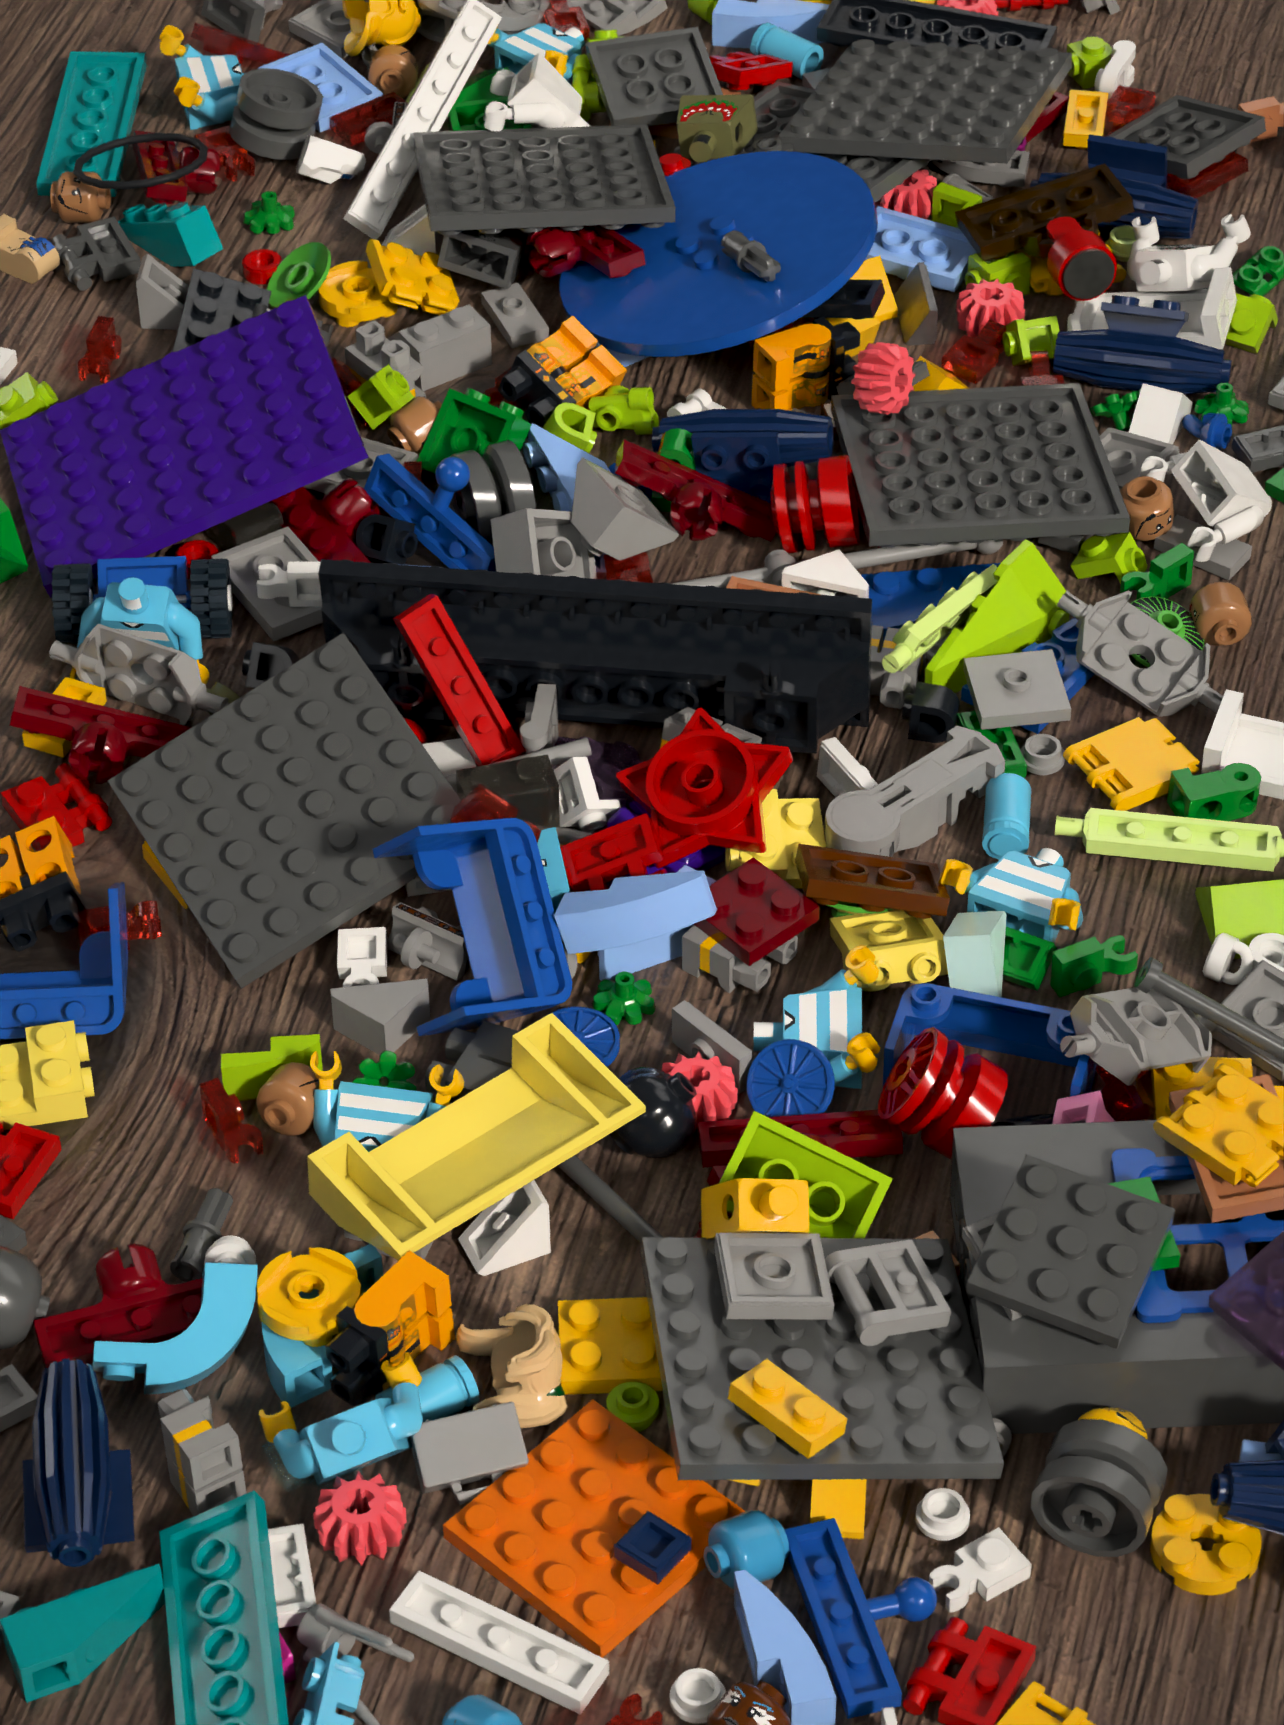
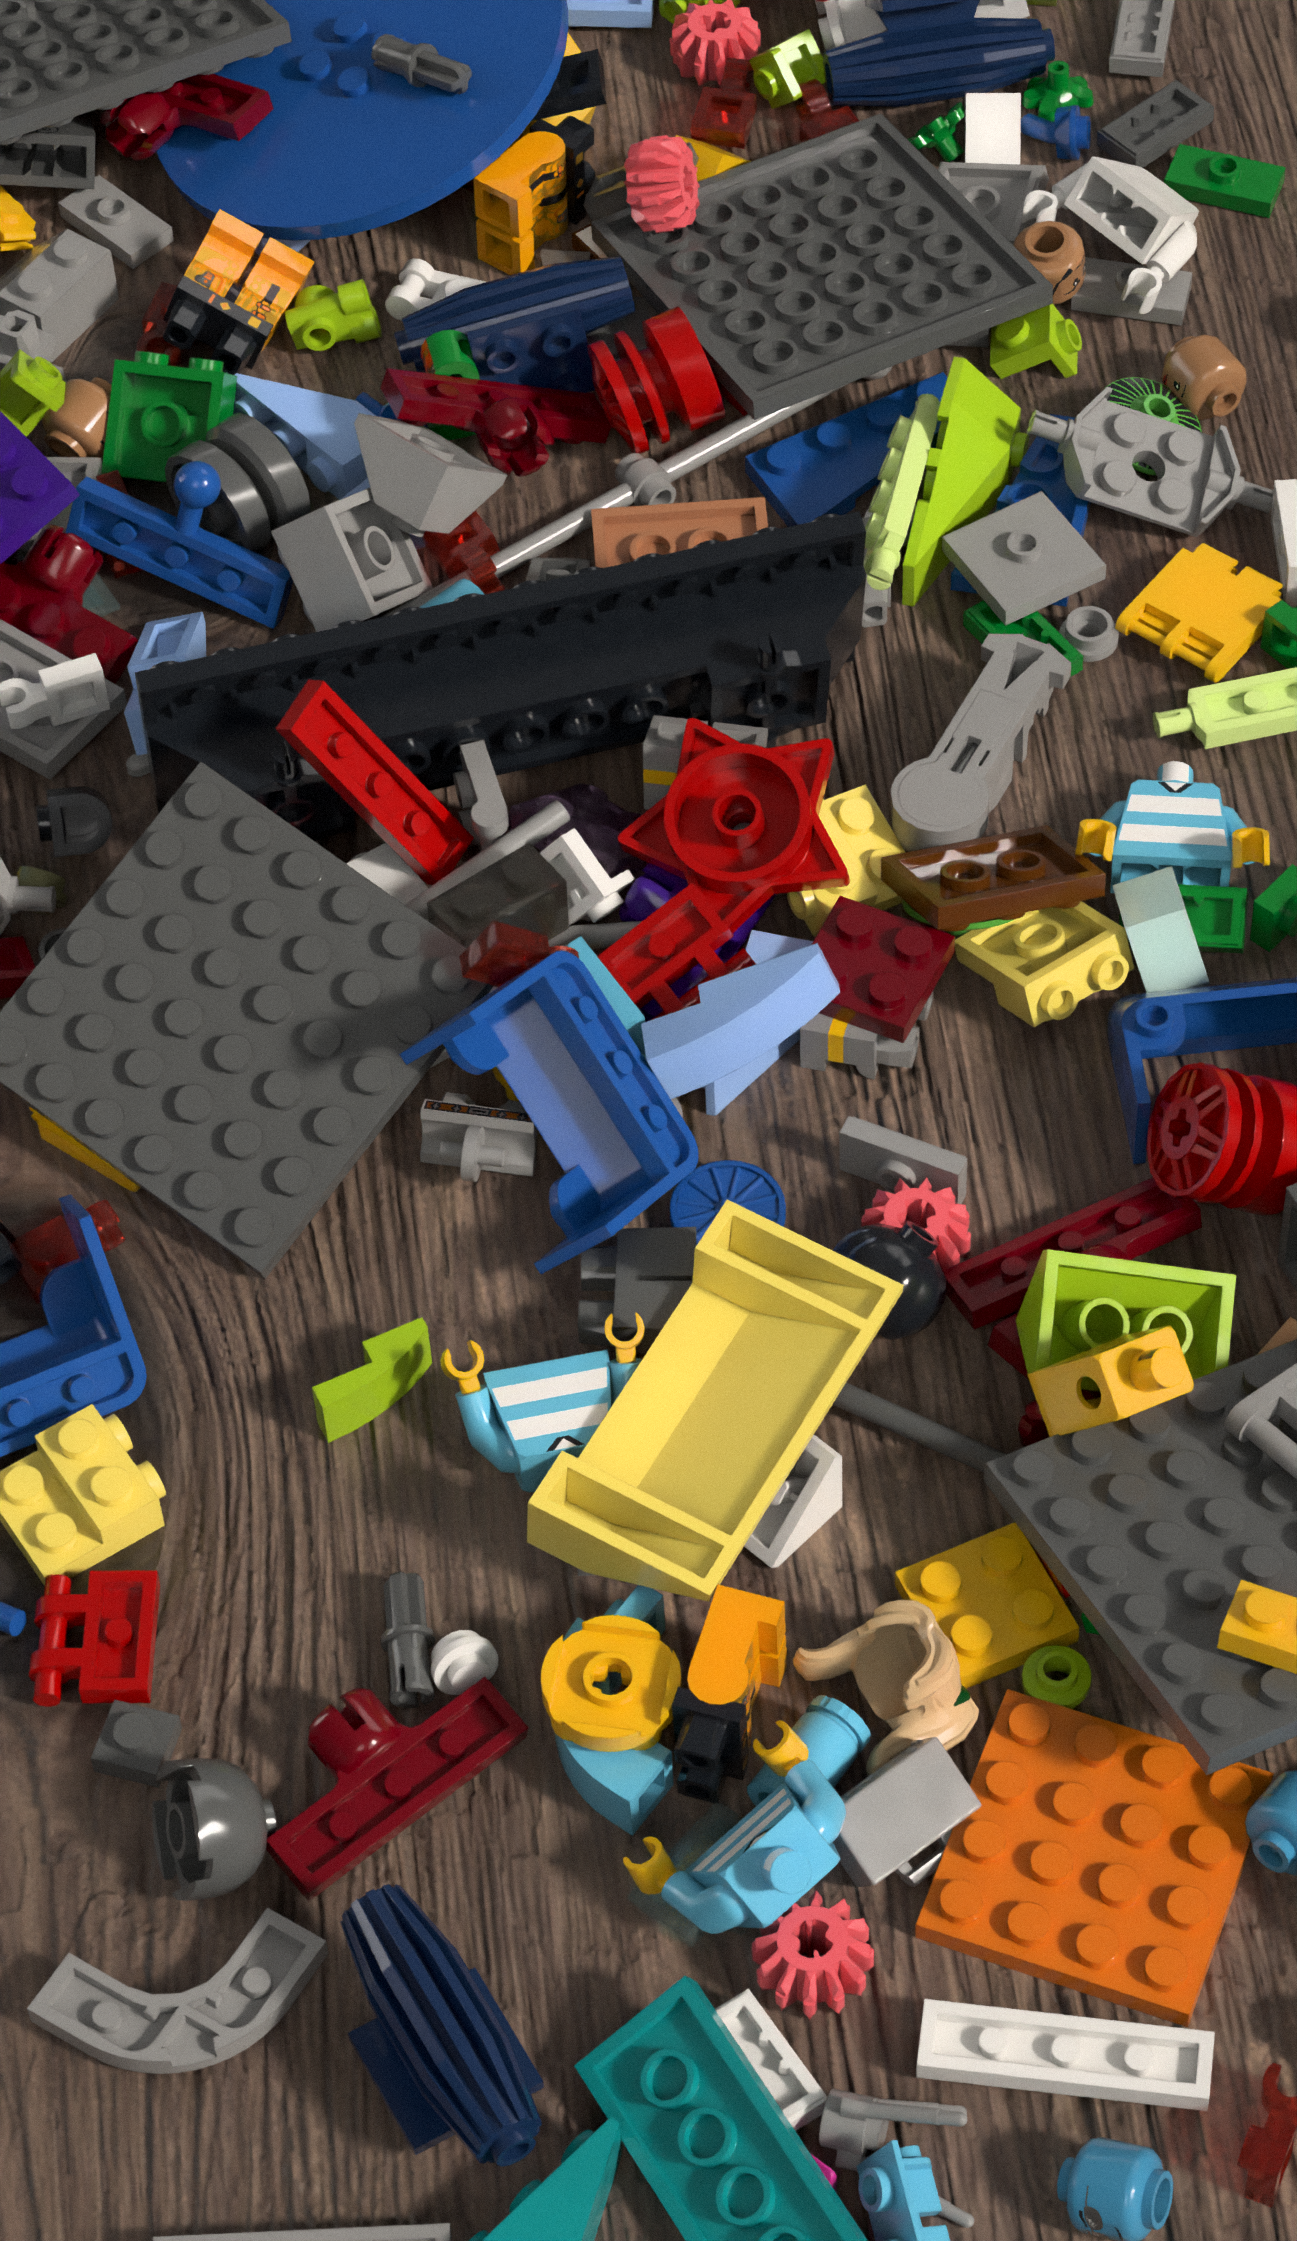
camera: 20 degrees left, 10 degrees up
medium azure arch [92,1262,258,1394] -> none
light grey hips [158,1389,247,1516] -> none
clear red plate [199,1078,264,1164] -> none
medium nougat head [256,1062,319,1136] -> none
light grey slope [330,979,430,1055] -> none
white plate [337,927,387,987] -> none
green plant [352,1050,417,1091] -> none
black plate [356,514,418,565] -> none
lime plate [543,402,597,453] -> none
green plant [592,971,656,1026] -> none
dark blue tile [614,1511,691,1585] -> none
light grey plate [714,1233,834,1320] -> none
blue wheel [747,1039,835,1117] -> none
torso [753,945,880,1089] -> none
white slope [782,549,869,598] -> none
white plate [817,737,878,797] -> none
flat silver slope [894,262,938,345] -> none
black plate [902,682,960,743] -> none
medium azure piece [982,773,1031,860] -> none
green plate [1120,543,1194,600] -> none

